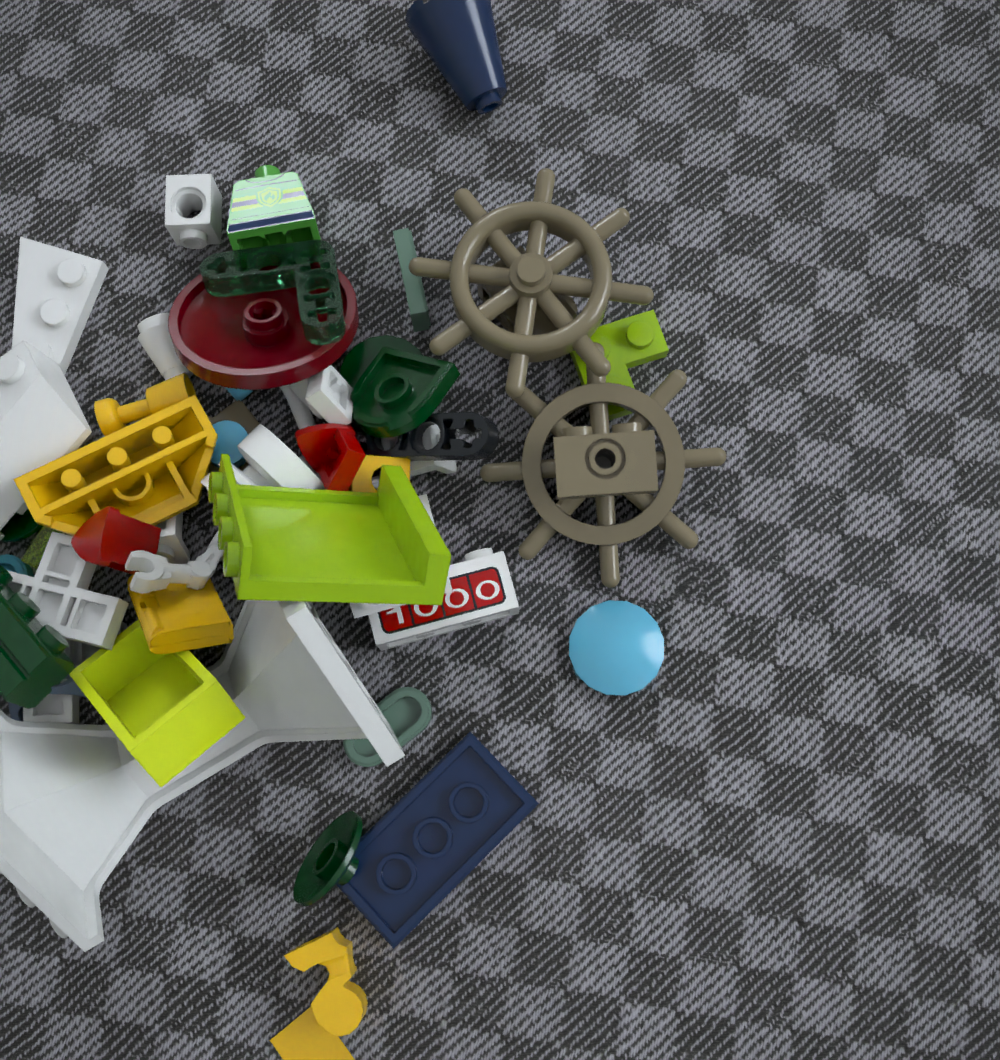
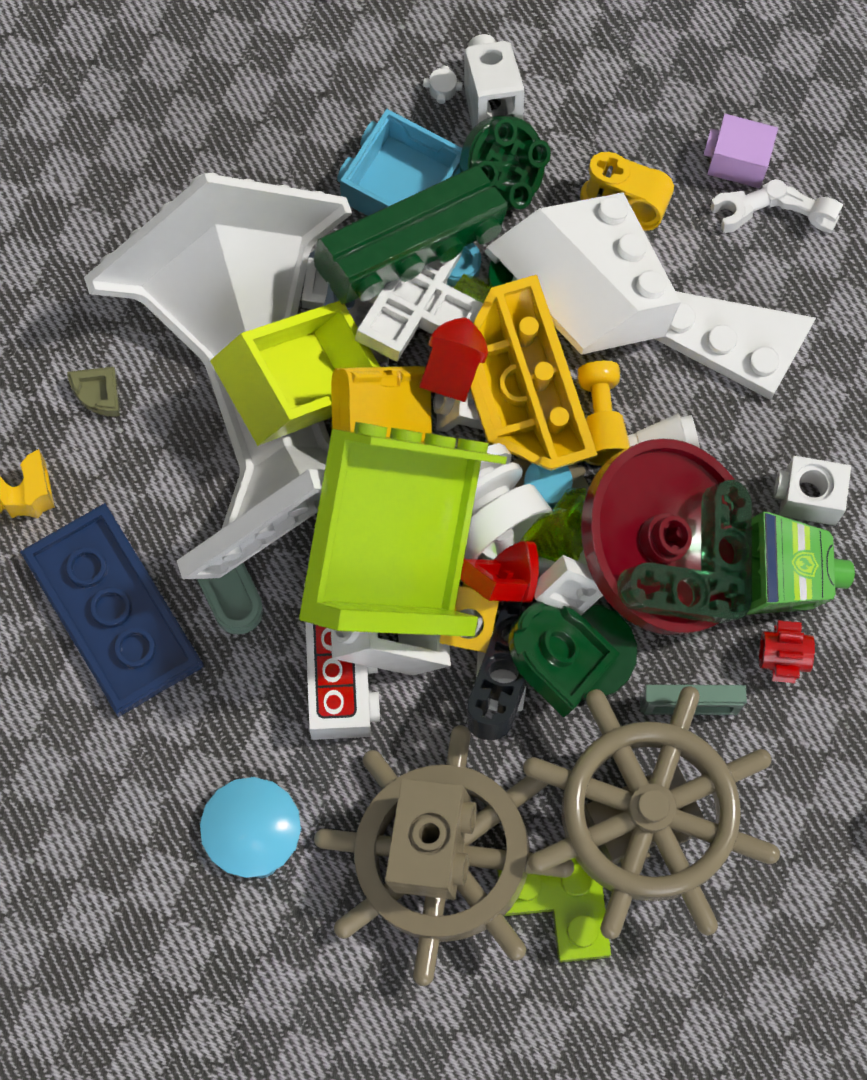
camera: 95 degrees right, 5 degrees down
white piece [125,531,224,594] -> none
dark green dish [293,811,363,906] -> none
none -> olive tile [67,367,120,417]
none -> clear neon green tile [520,488,587,562]
none -> red gear [759,620,815,683]

